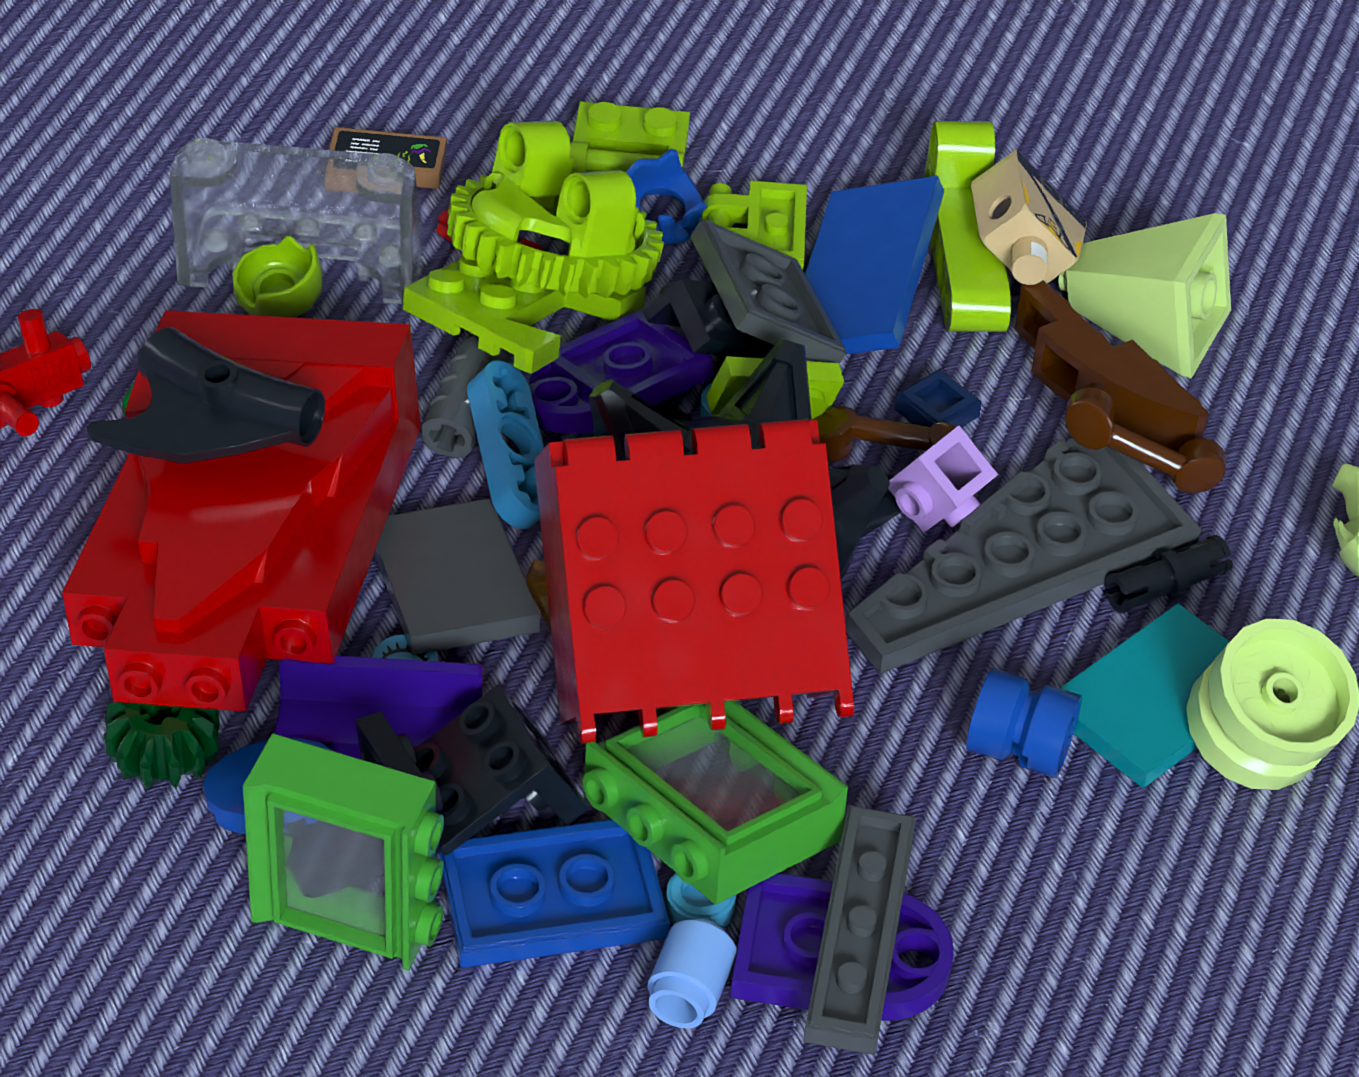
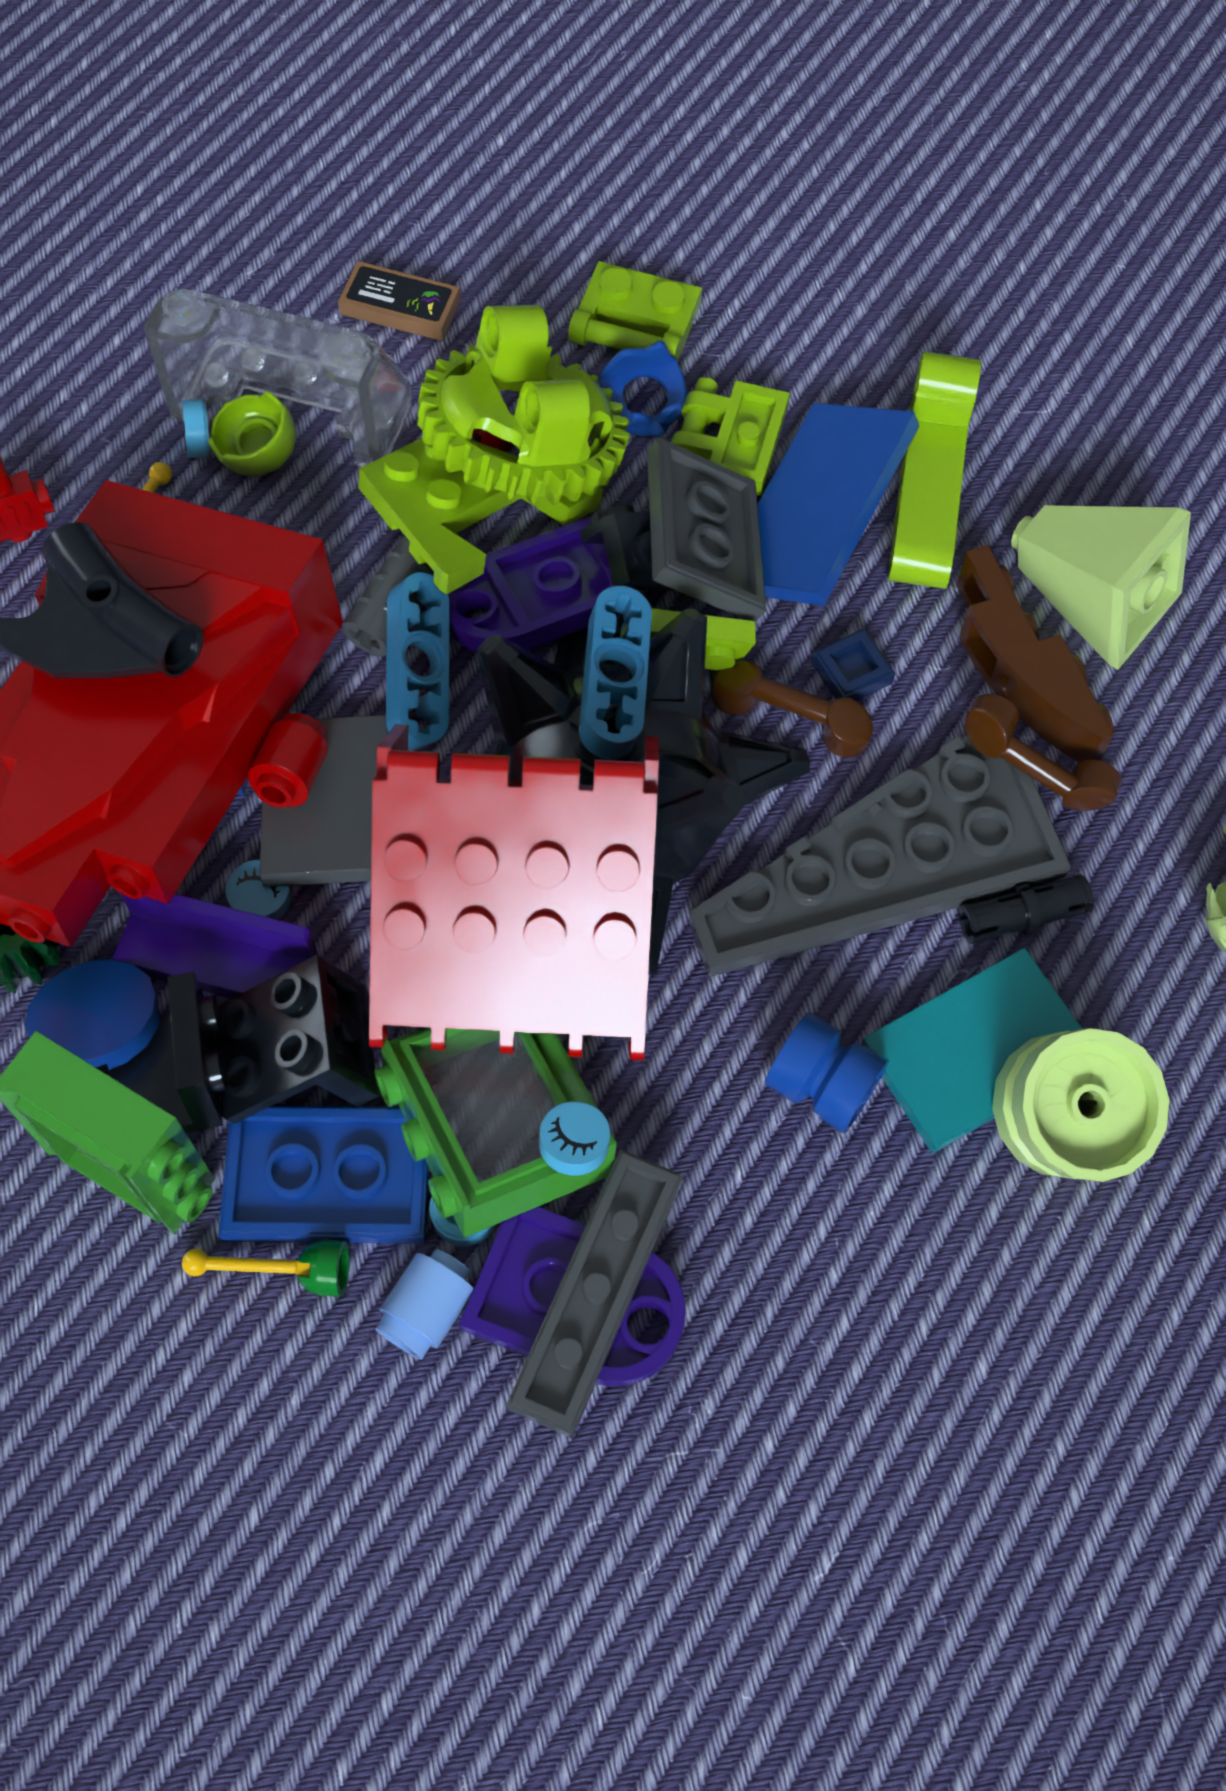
camera: 15 degrees right, 20 degrees up
lavender brick [888,426,998,533] -> none
tan torso [971,150,1087,285] -> none
none -> medium azure tile [182,399,210,458]
none -> hinge [182,1240,350,1297]
none -> red brick [248,713,329,808]
none -> medium azure tile [539,1102,610,1176]
none -> dark azure beam [579,586,652,759]

